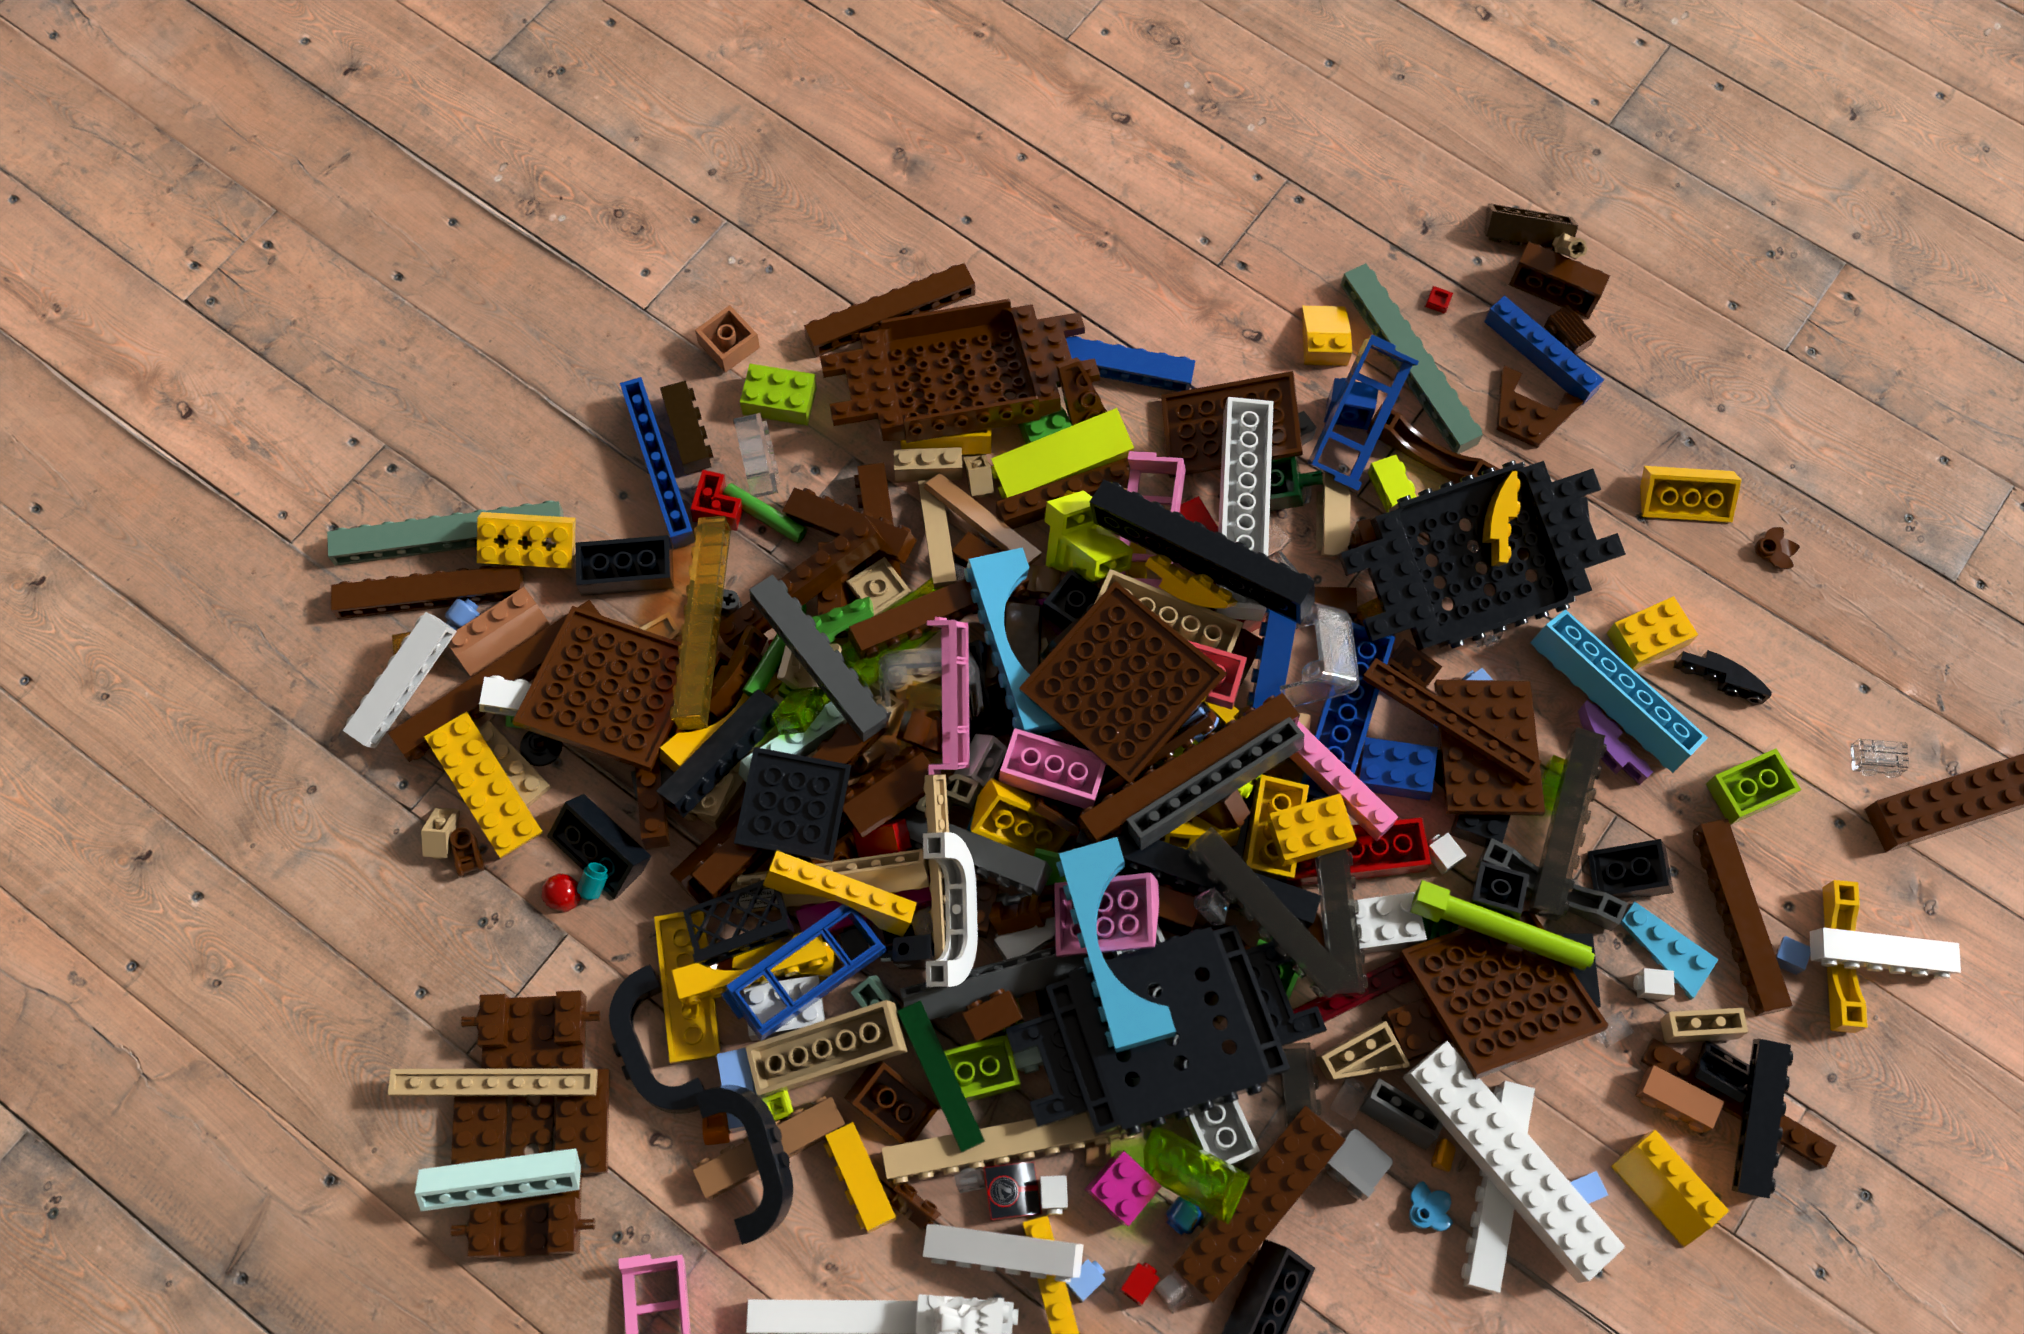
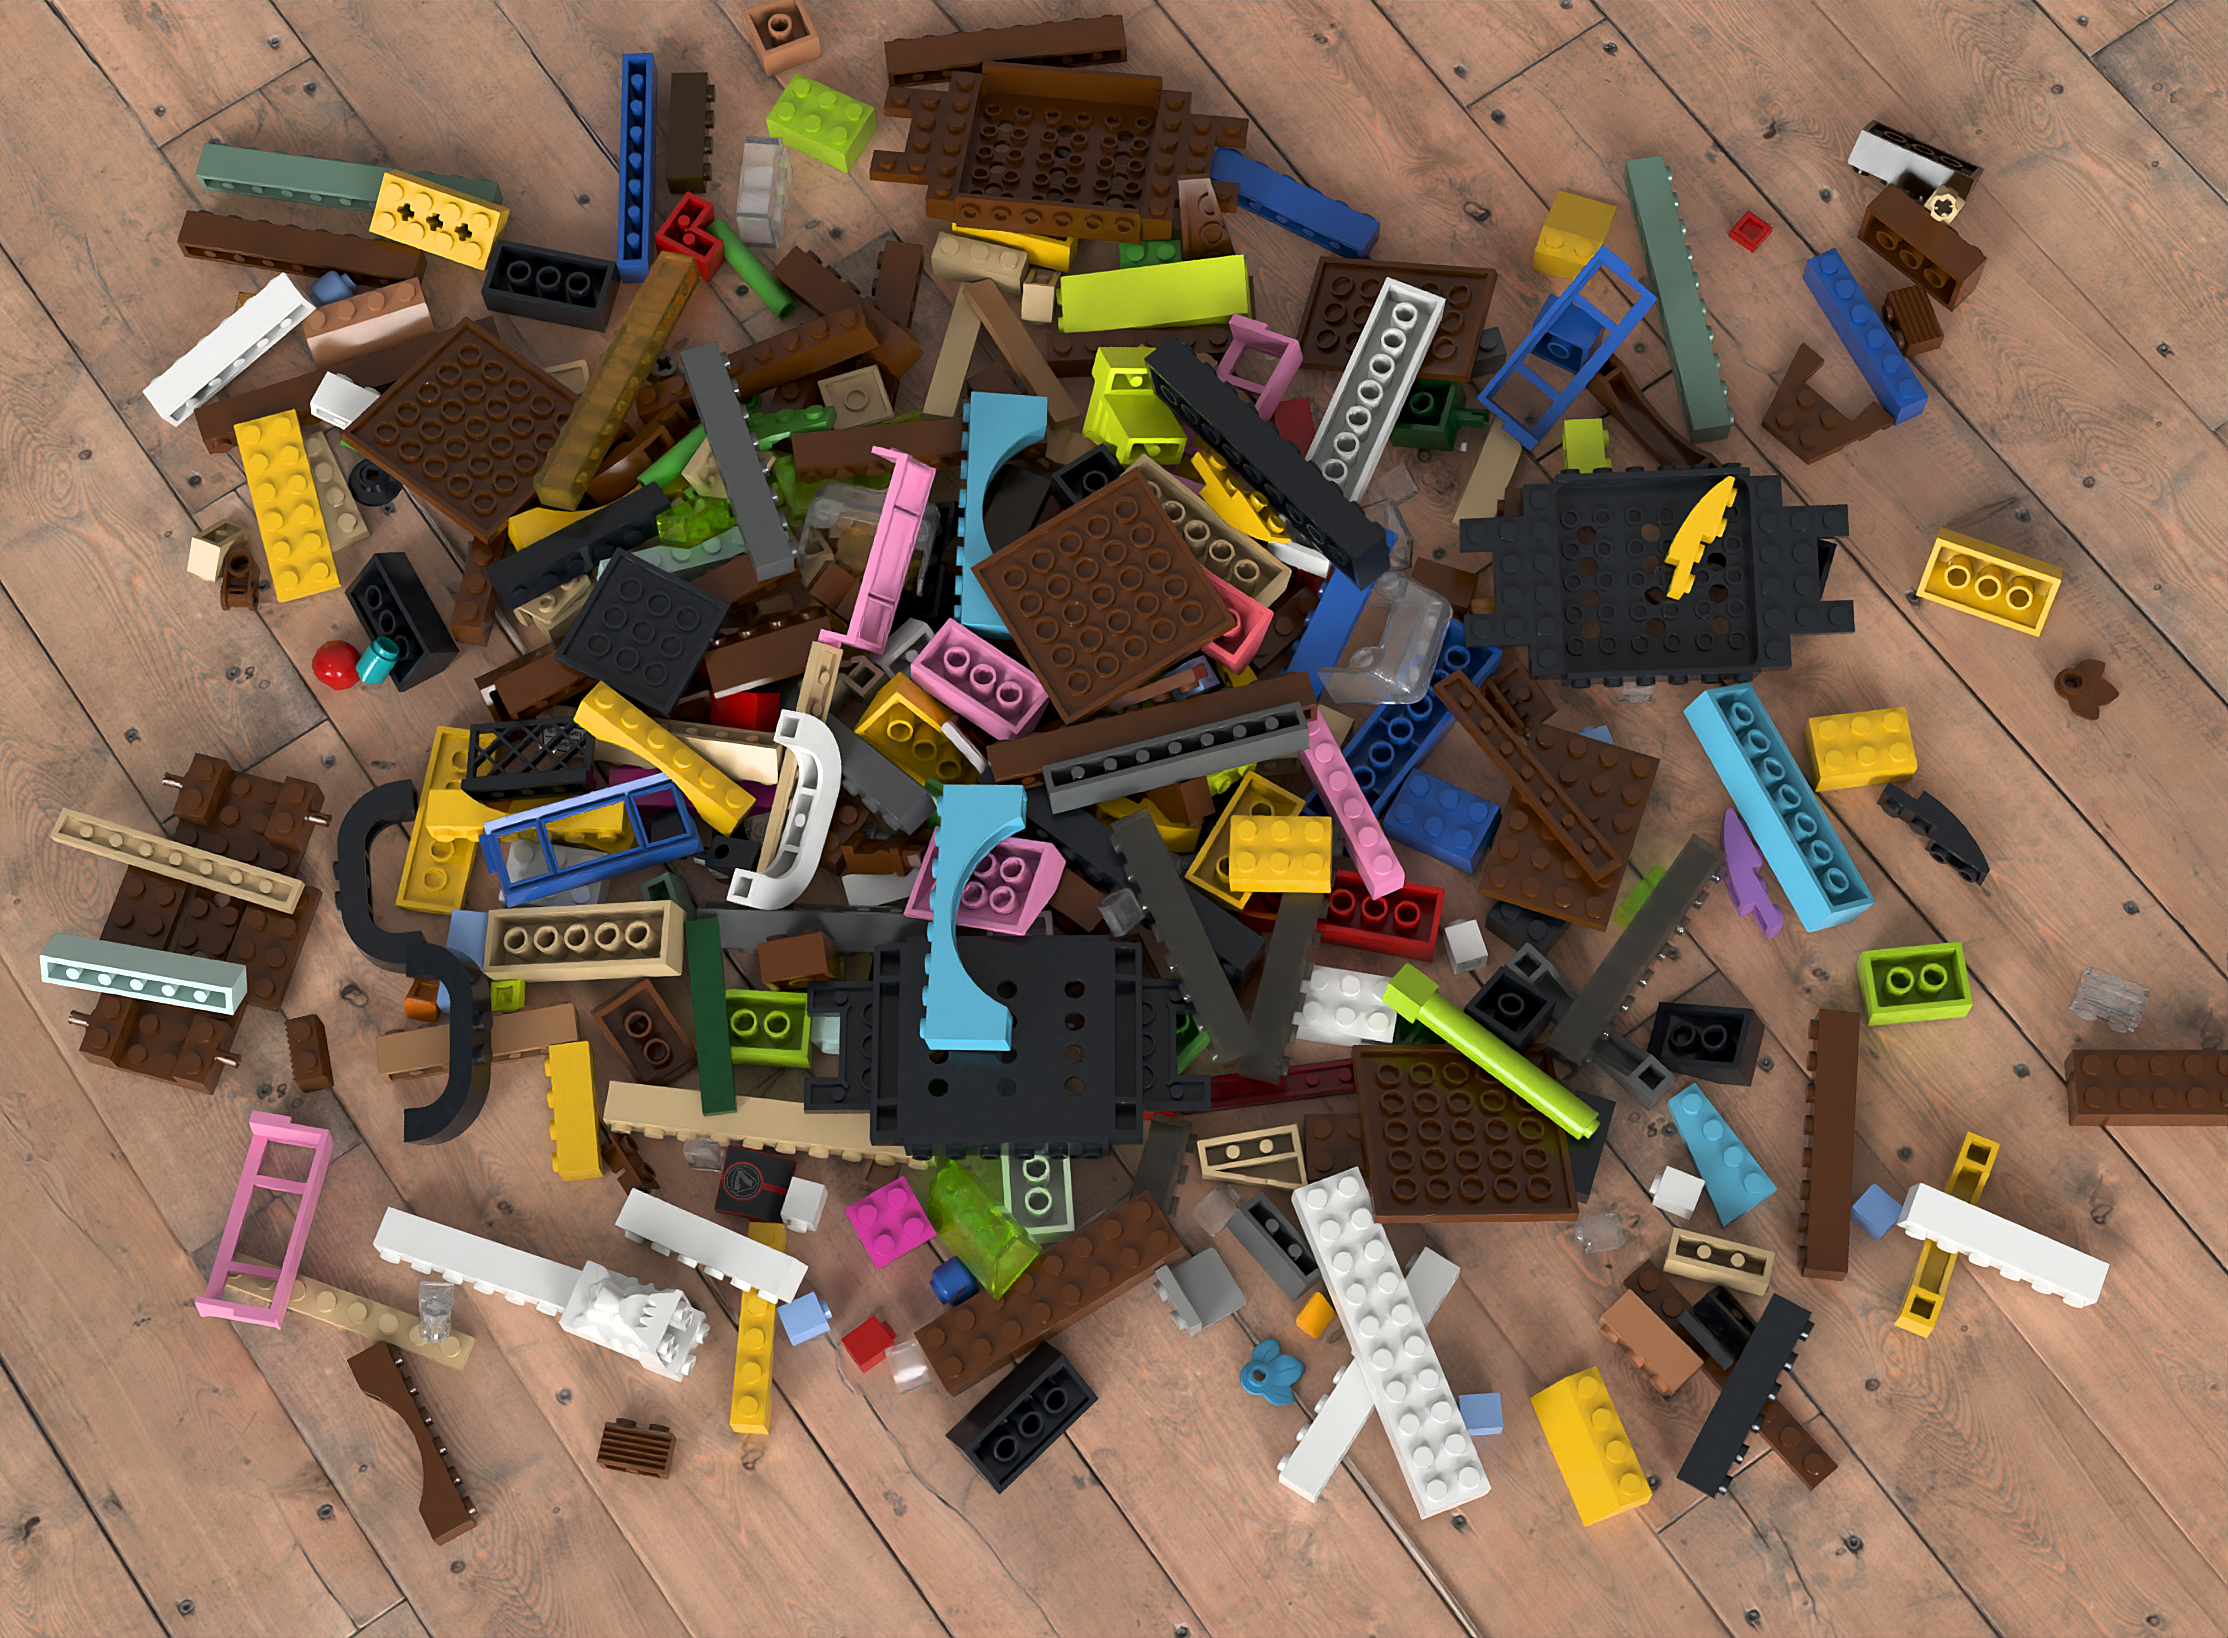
camera: 25 degrees right, 0 degrees up
none -> reddish brown brick [284,1014,334,1093]

